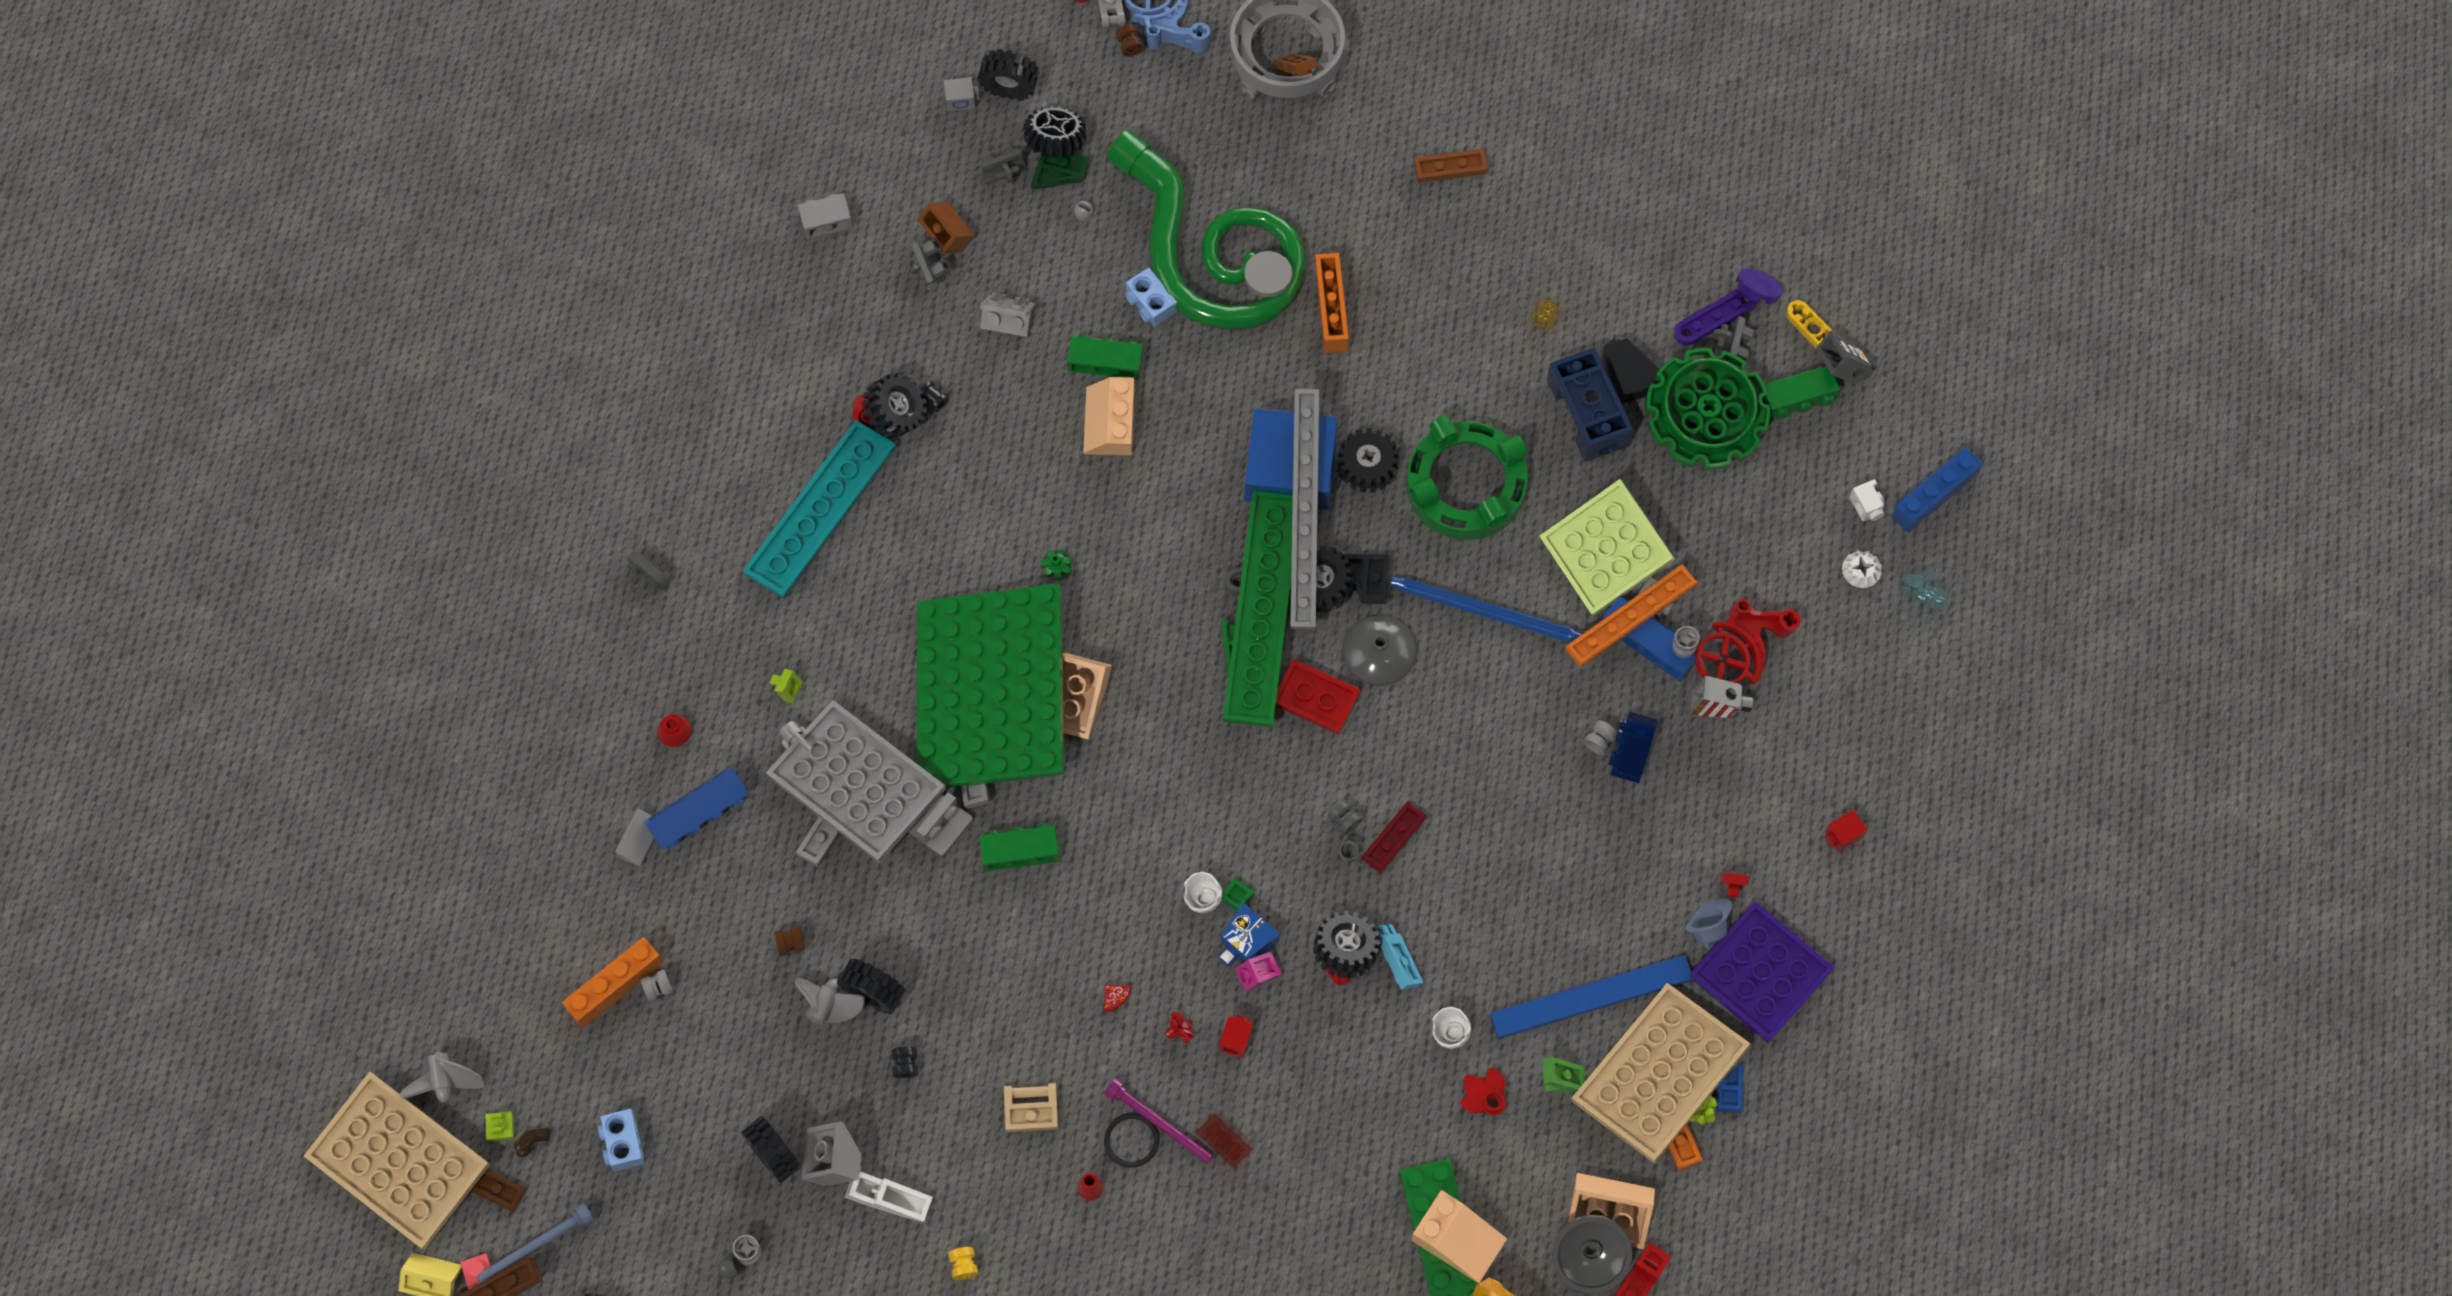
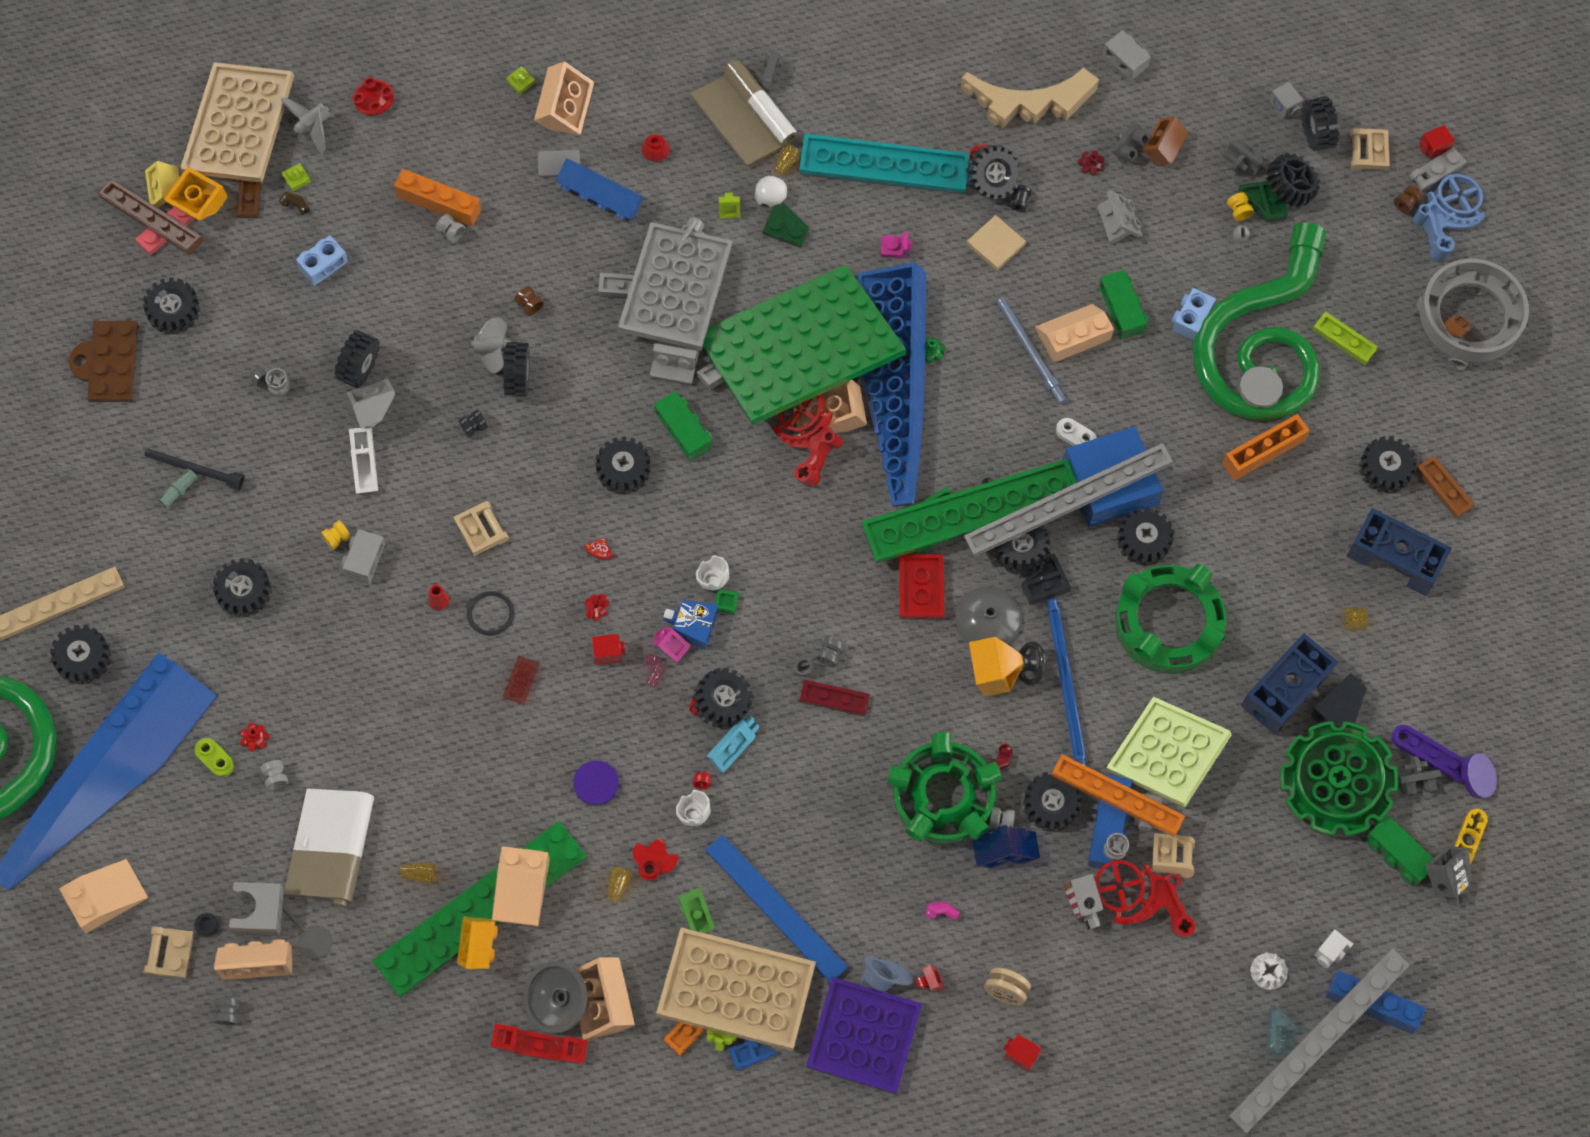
camera: 60 degrees right, 0 degrees up
sand blue piece [477,1203,594,1283] -> none
magenta piece [1104,1078,1213,1163] -> none
none -> light orange slope [164,167,228,221]
none -> light grey brick [341,529,385,583]
none -> red dish [352,77,394,116]
none -> lime tile [506,66,535,95]
none -> light nougat slope [534,61,594,135]
none -> dark purple tile [574,761,619,806]
none -> black wheel [596,437,651,495]
none -> clear yellow cone [607,866,632,902]
none -> clear pink arm [645,653,664,688]
none -> dark tan door [690,61,798,167]
none -> red hinge [692,771,711,790]
none -> white hair [755,176,787,207]
none -> dark green wing [762,202,809,248]
none -> red piece [772,394,843,487]
none -> clear yellow cone [773,144,801,176]
none -> blue wedge [858,262,926,507]
none -> dark pink bracket [881,231,912,259]
none -> green piece [887,732,1002,844]
none -> dark pink arm [925,901,960,921]
none -> tan arch [961,68,1099,129]
none -> tan tile [966,215,1026,271]
none -> light orange piece [969,637,1046,697]
none -> tan head [984,968,1031,1006]
none -> dark red arm [987,743,1013,770]
none -> sand blue bar [997,297,1067,404]
none -> black wheel [1023,771,1082,832]
none -> white plate [1056,418,1096,446]
none -> dark red plant [1078,151,1105,176]
none -> tan plate [1152,833,1195,878]
none -> yellow wheel [1227,192,1254,222]
none -> light grey plate [1229,948,1410,1133]
none -> lime plate [1312,311,1378,365]
none -> dark blue plate [1346,508,1452,596]
none -> tan plate [1350,128,1389,170]
none -> black wheel [1359,436,1417,494]

